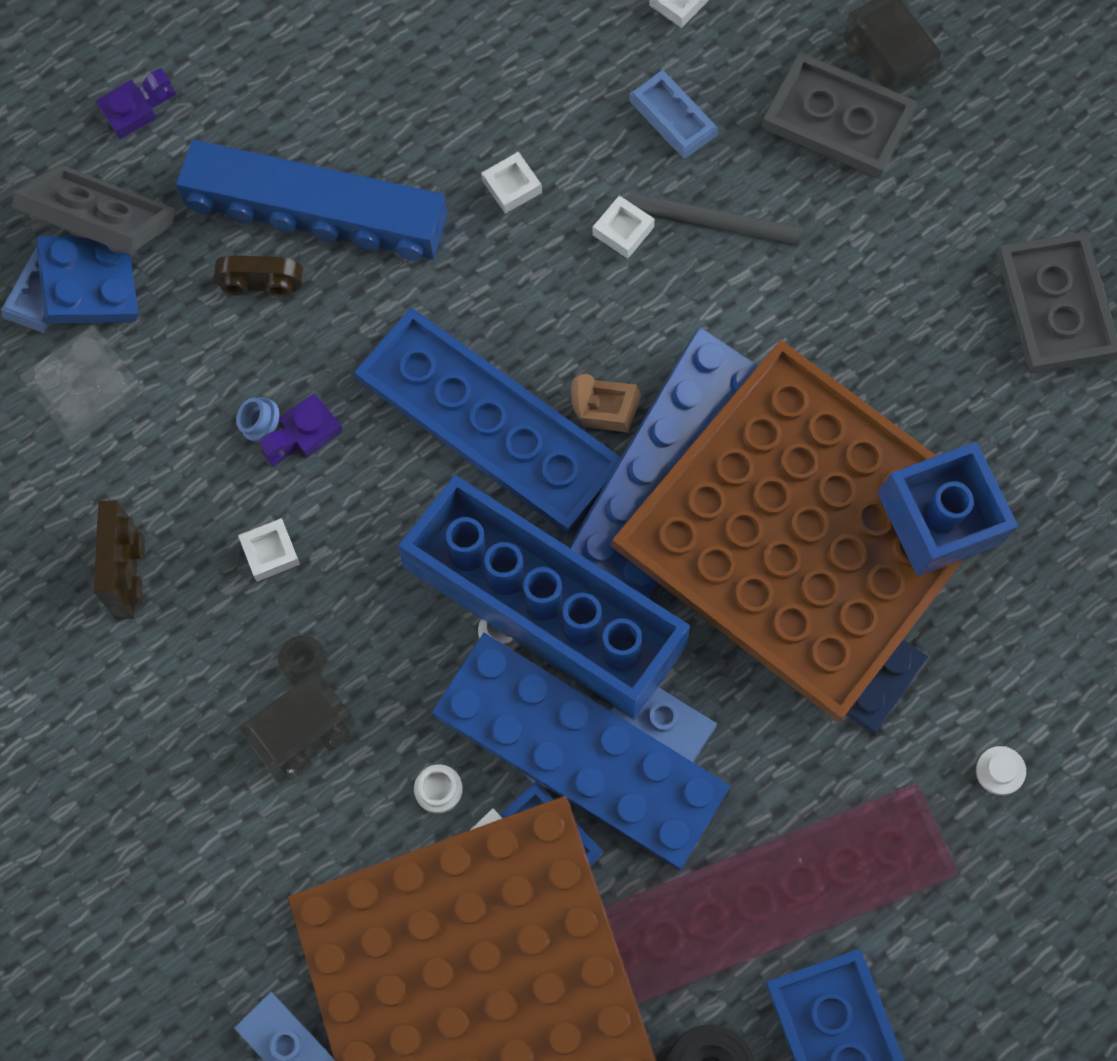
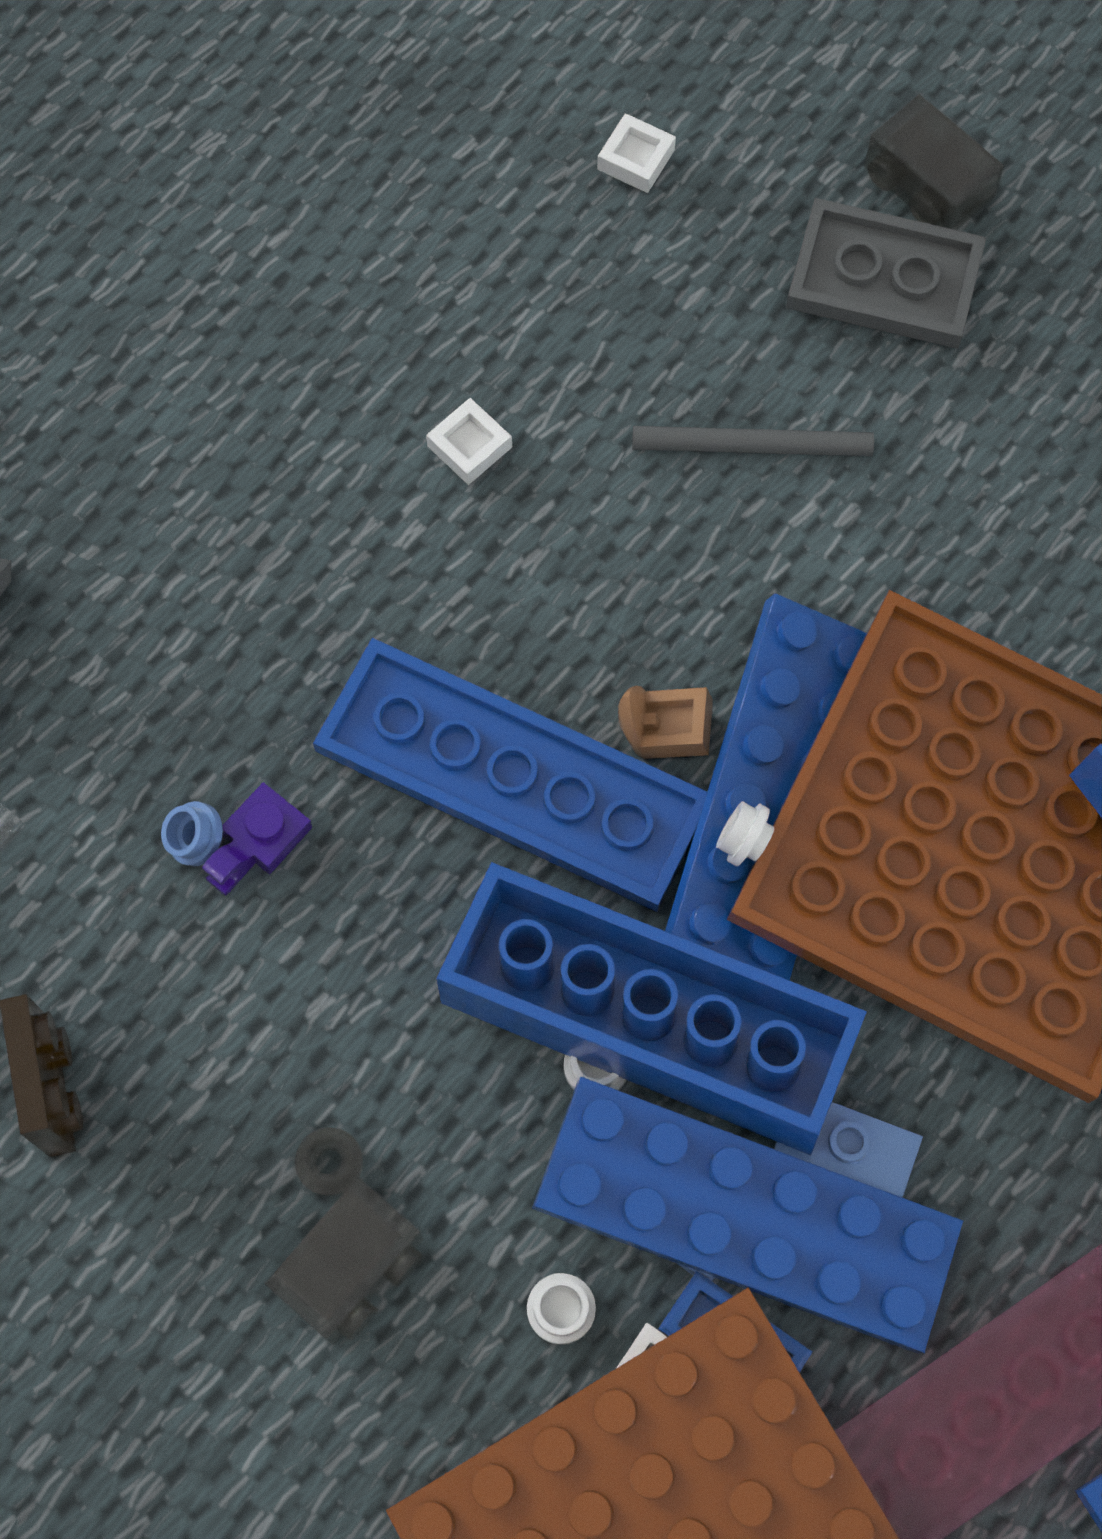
camera: 15 degrees left, 0 degrees up
blue brick [176,139,448,260] -> none
dark brown plate [213,255,303,297] -> none
white plate [238,518,300,582] -> none
white plate [593,195,655,259] -> none
medium blue plate [629,70,718,160] -> none
none -> white plate [716,801,774,866]

